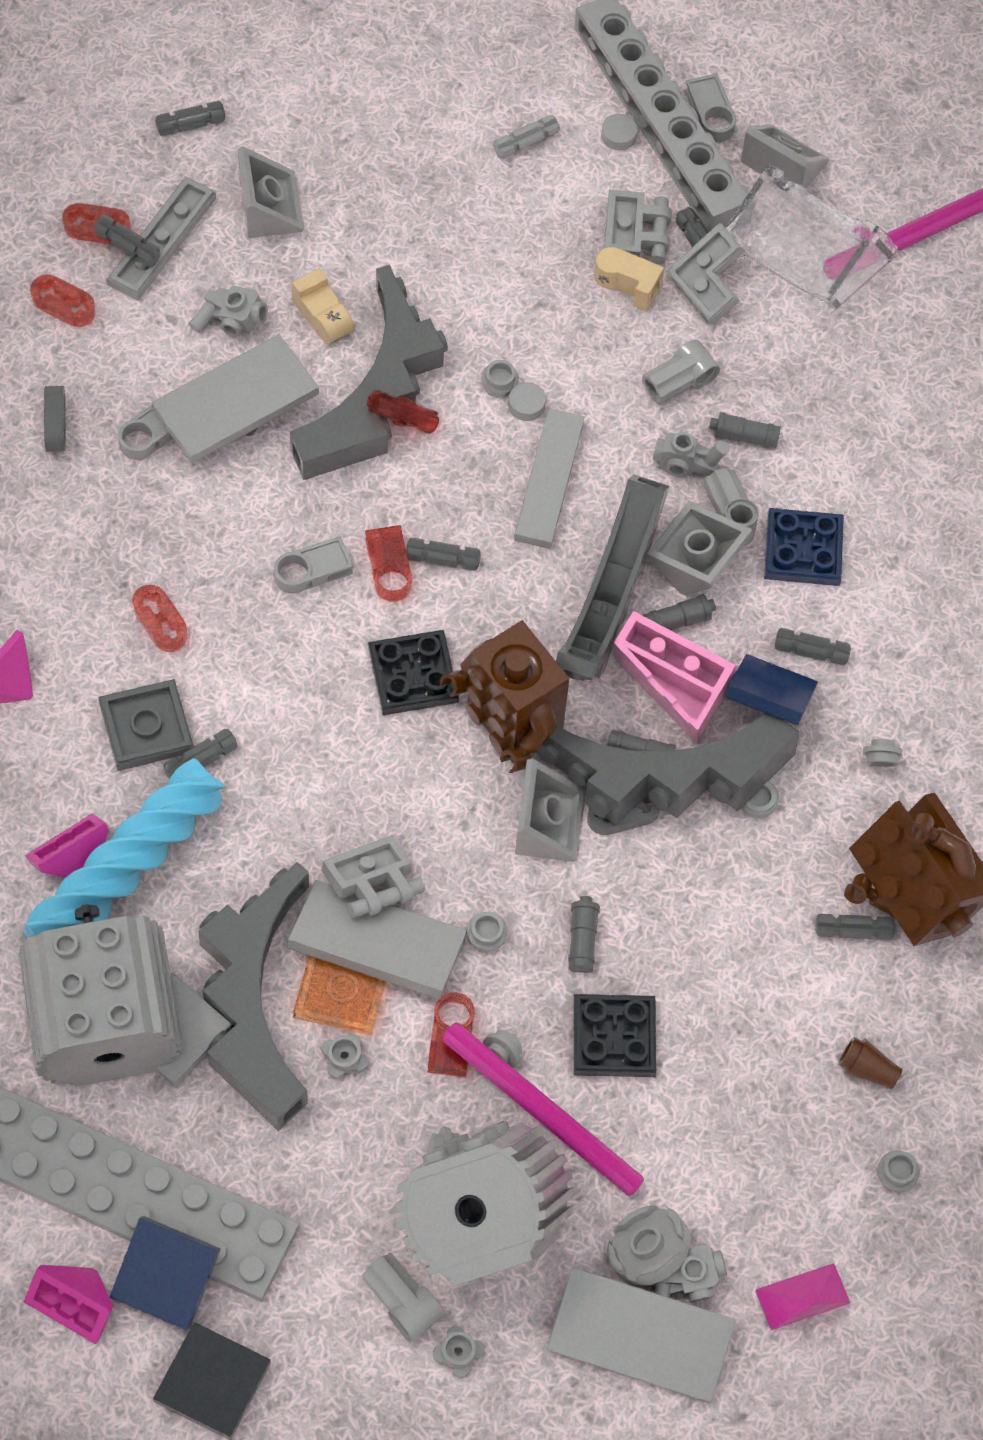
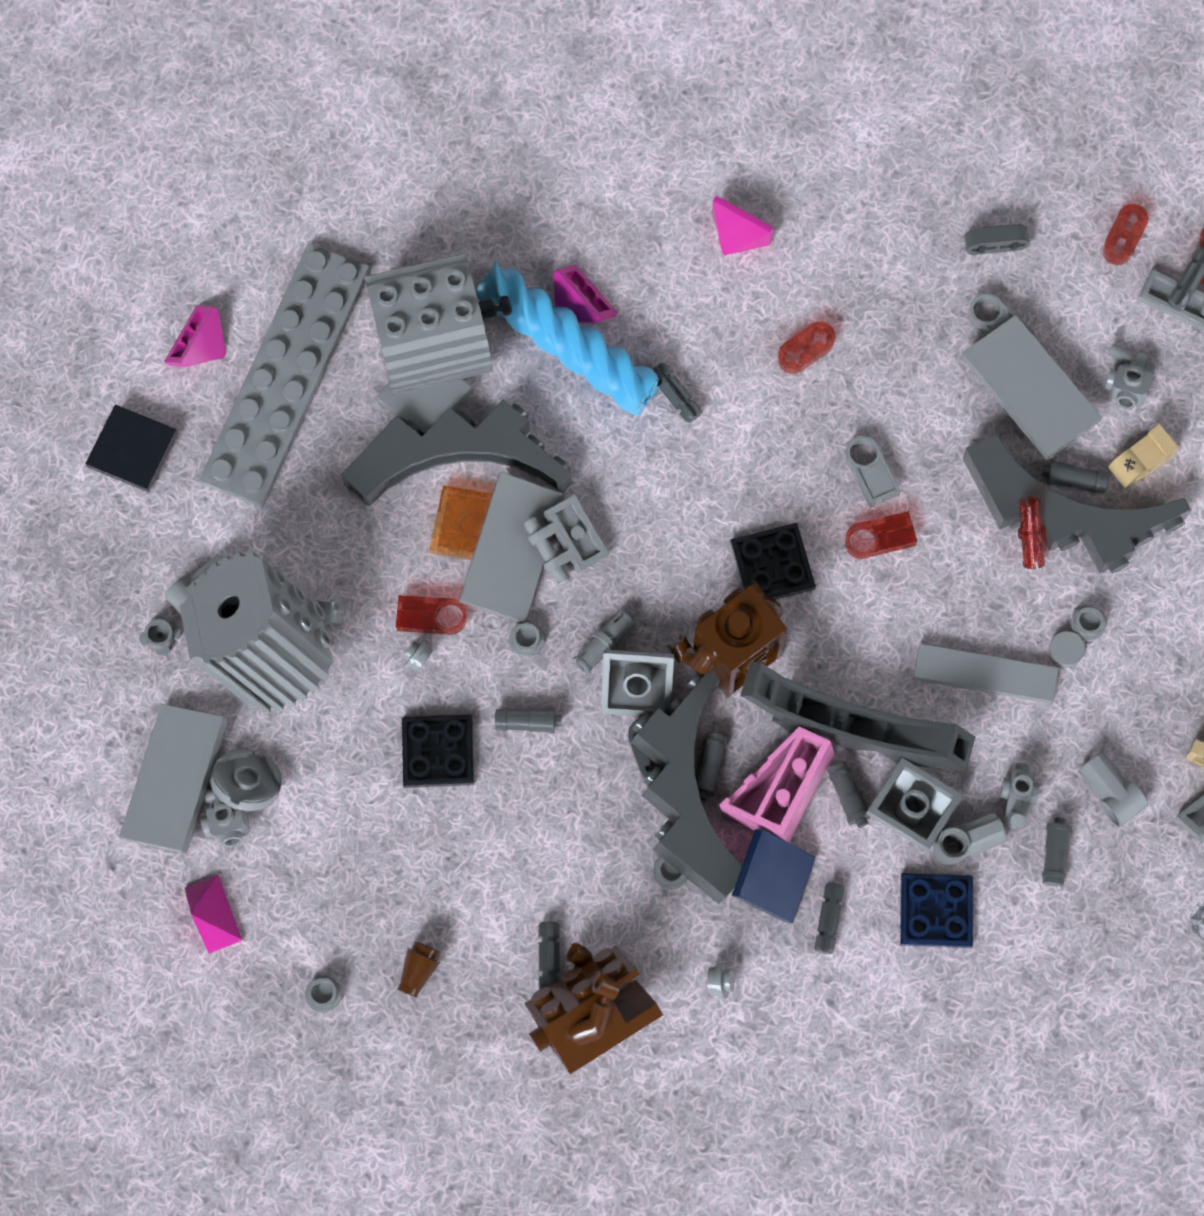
camera: 95 degrees right, 10 degrees up
dark grey tile [98,679,194,771] -> none
dark blue tile [110,1216,221,1330] -> none
light grey plate [322,1034,367,1078] -> none
dark grey axle [406,537,481,571] -> none
dark pink axle [442,1022,644,1196] -> none
none -> light grey pin [572,610,636,674]
none -> dark grey piece [1041,460,1109,493]

